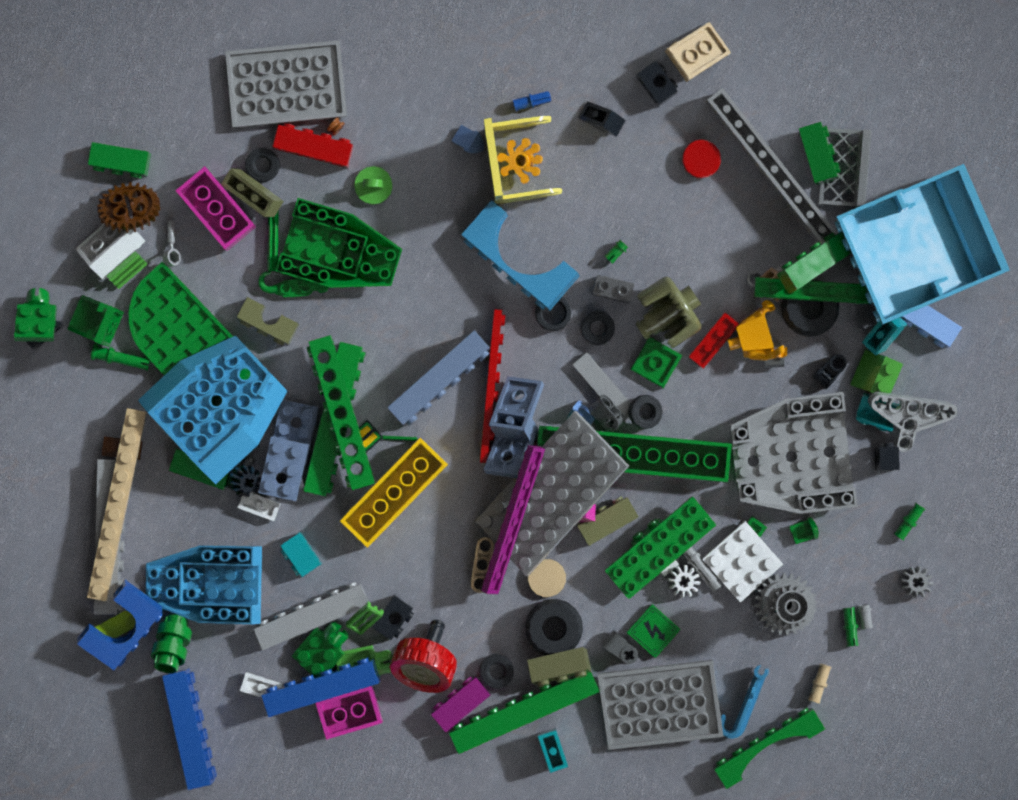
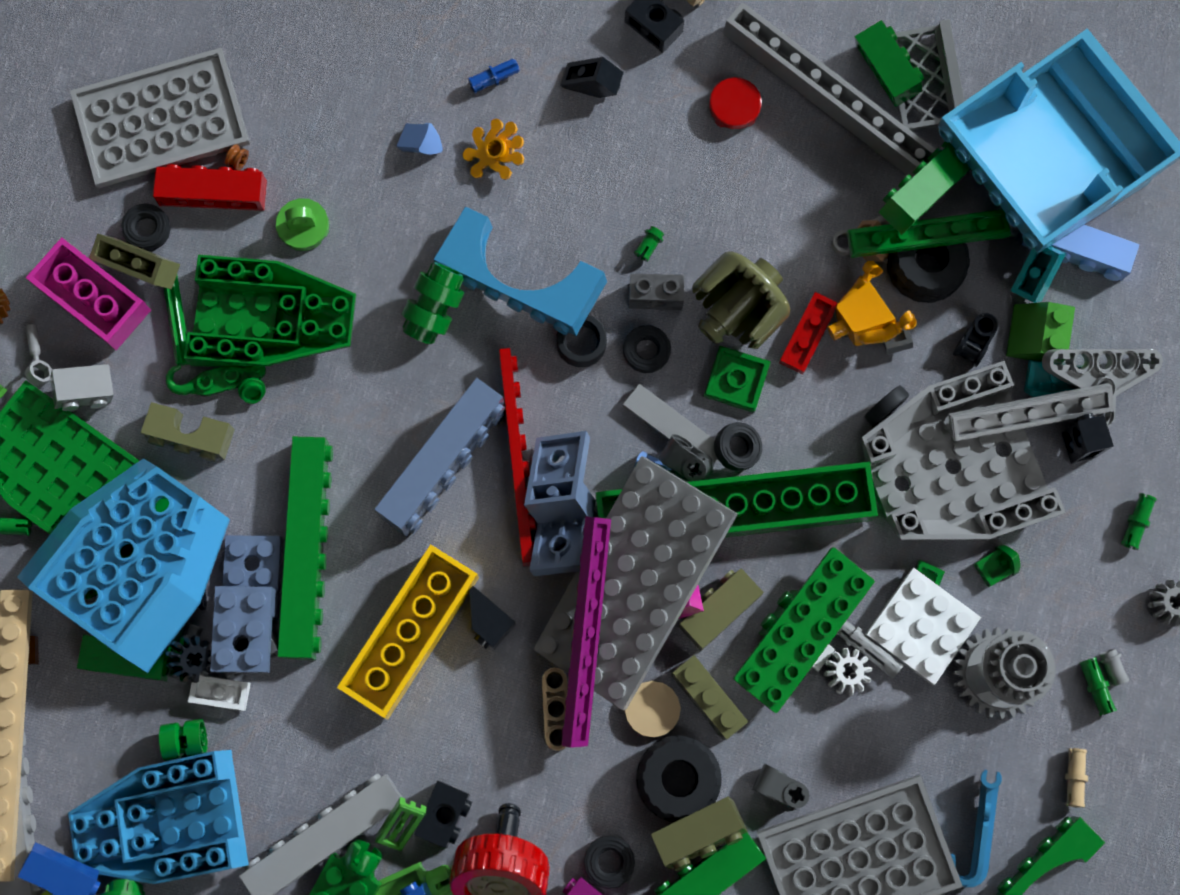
camera: 15 degrees left, 10 degrees down
teal brick [280,532,322,577] -> none
green brick [306,335,375,490] -> none
piece [349,419,418,453] -> none
light yellow piece [484,116,562,204] -> none
green tile [627,604,681,658] -> none
none -> light grey brick [50,364,114,411]
none -> green wheel [159,719,208,761]
none -> green plate [238,377,266,404]
none -> green piece [401,262,465,344]
none -> black slope [469,586,516,650]
none -> olive brick [671,655,748,741]
none -> black tyre [864,385,909,427]
none -> light grey tile [948,383,1114,442]

